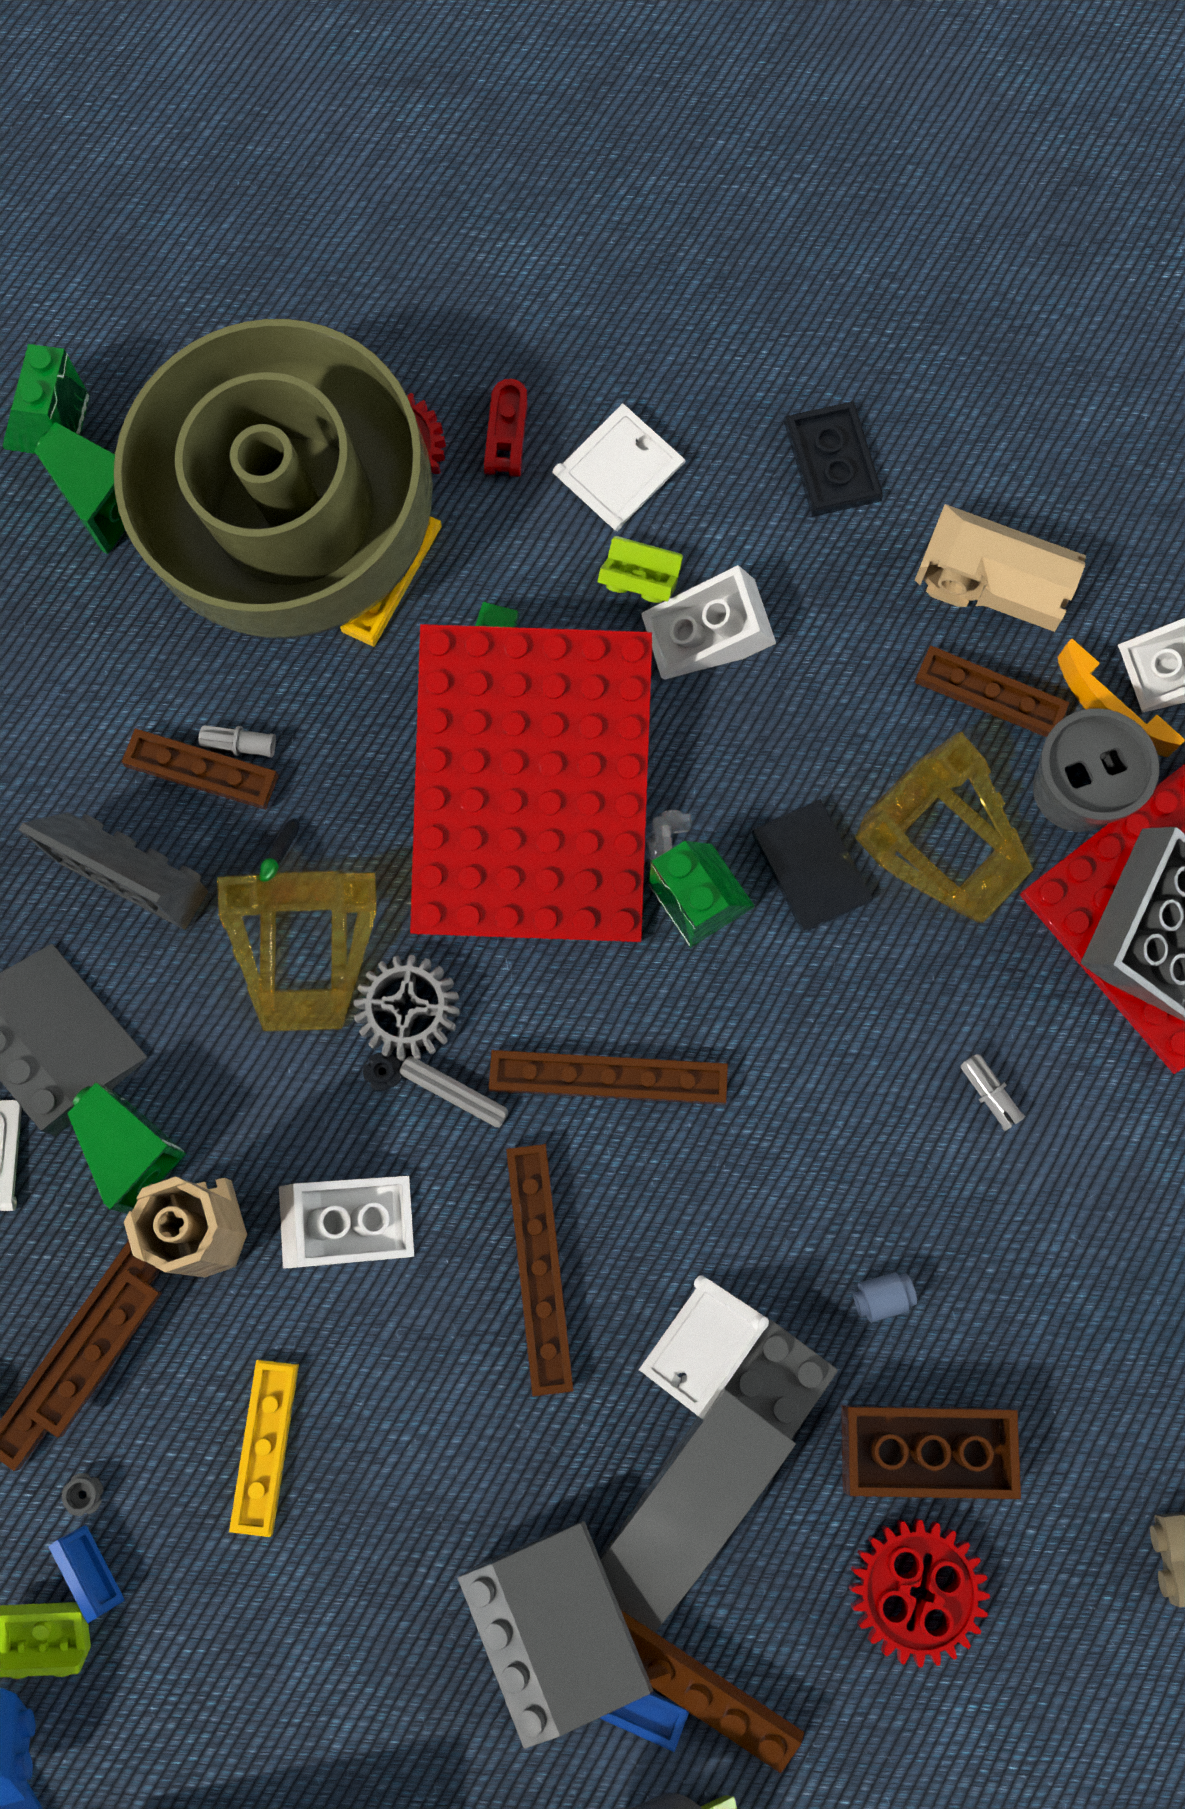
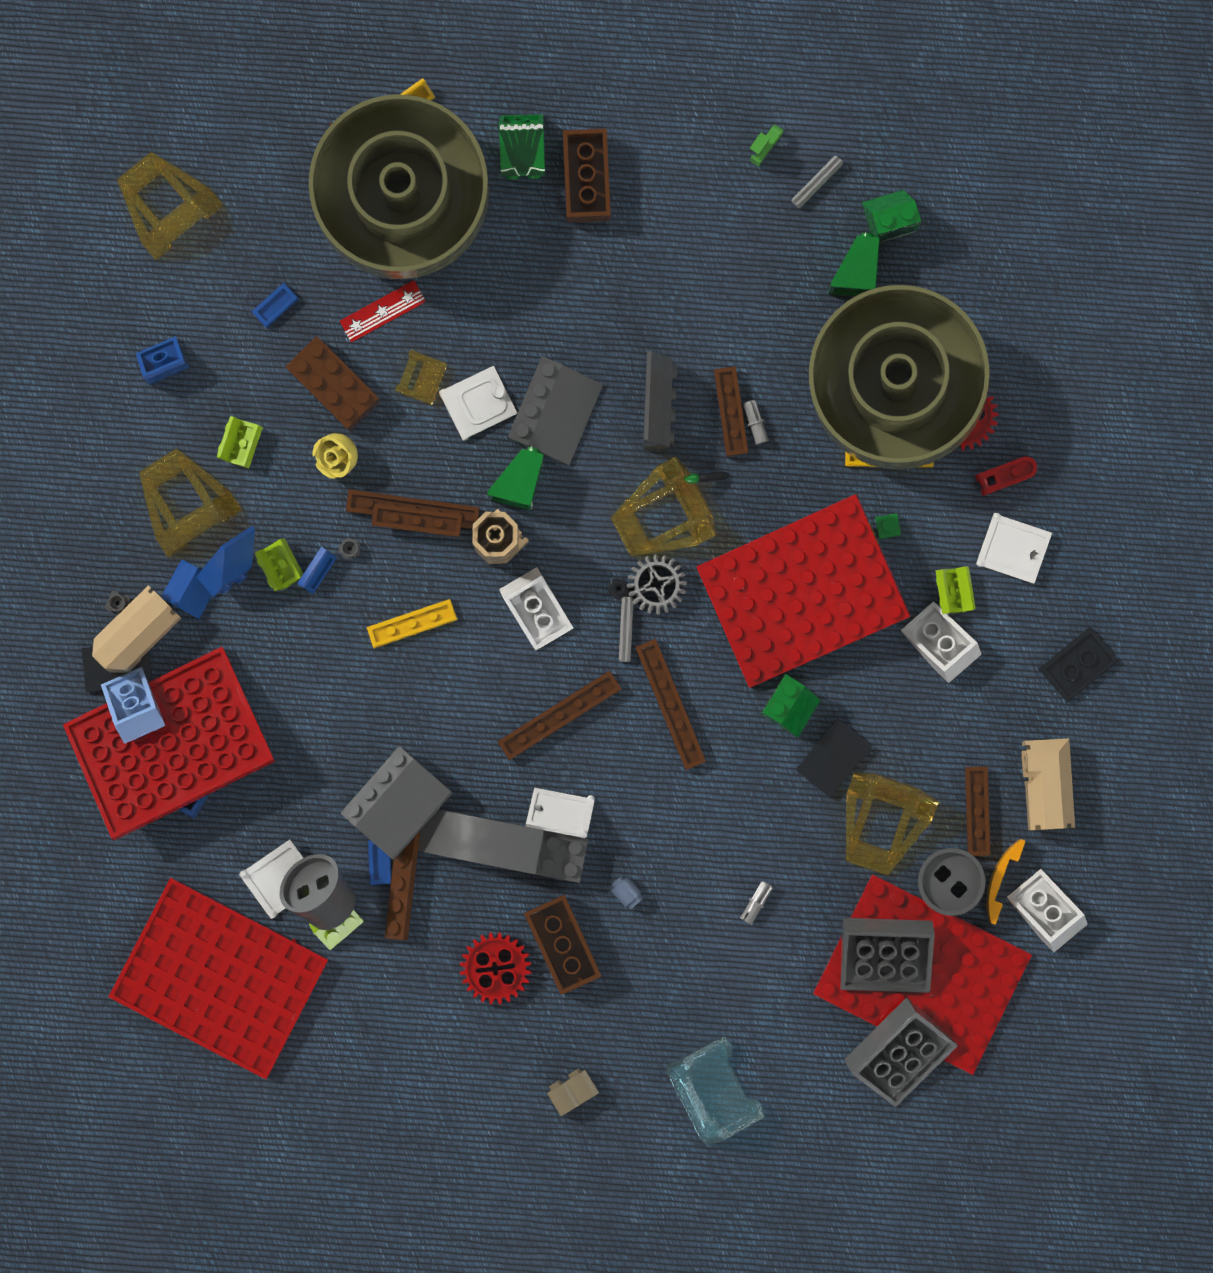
camera: 65 degrees right, 10 degrees up
clear bracket [647,810,692,861] -> none

